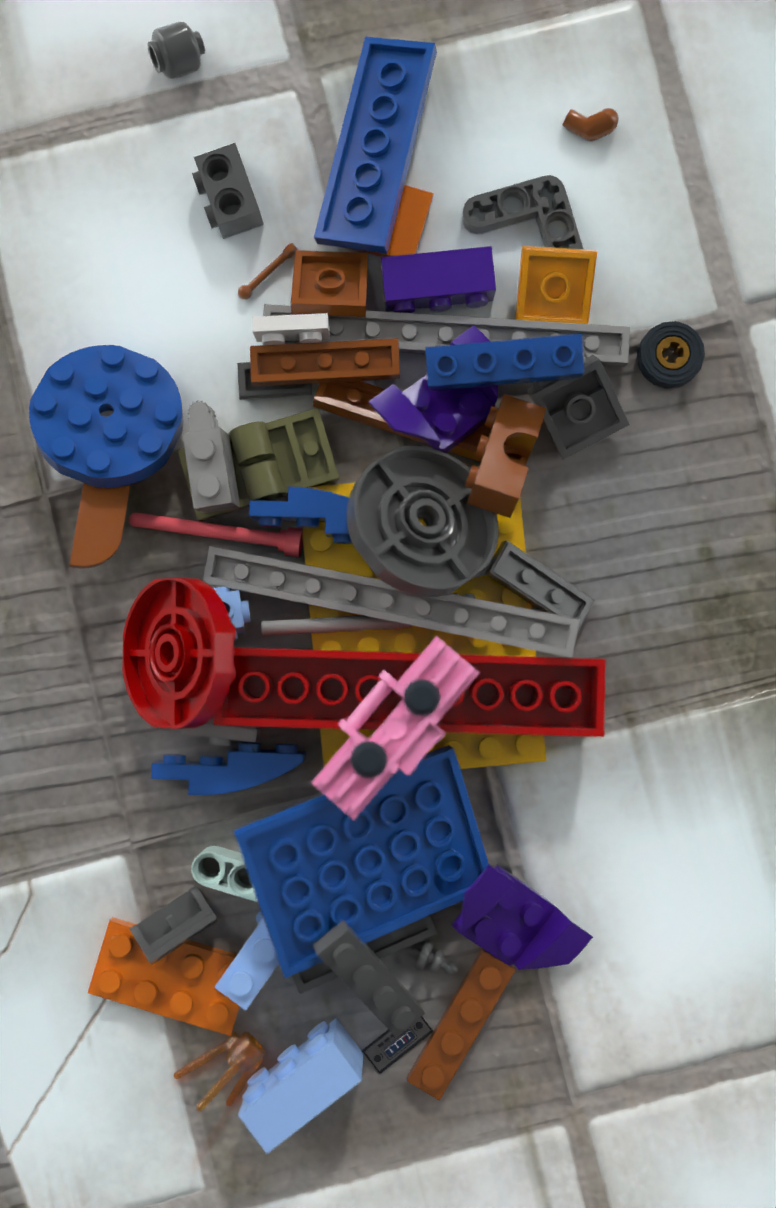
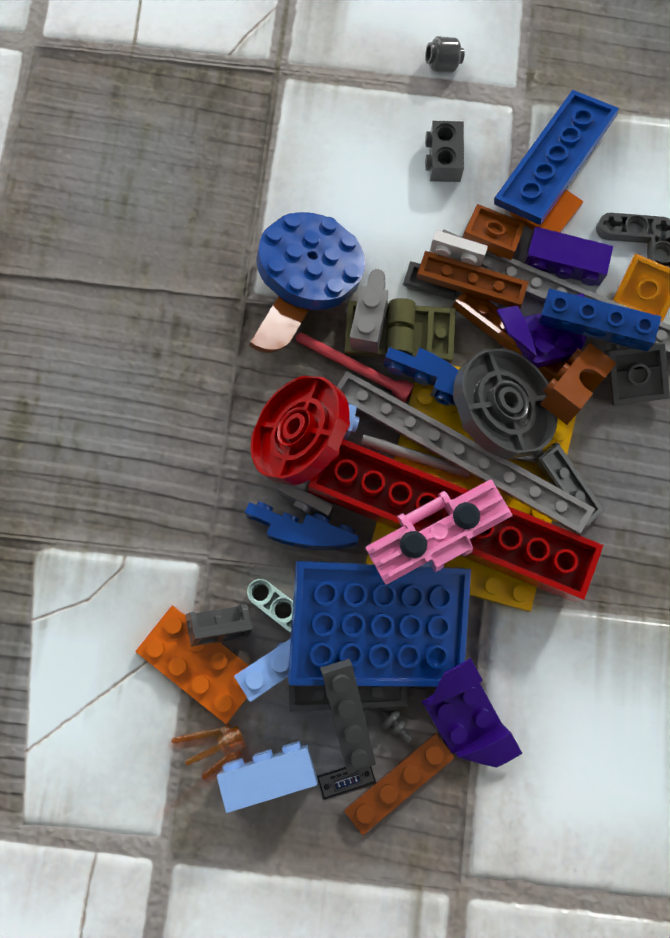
camera: 15 degrees right, 10 degrees down
dark orange hinge [238,243,298,300] -> none

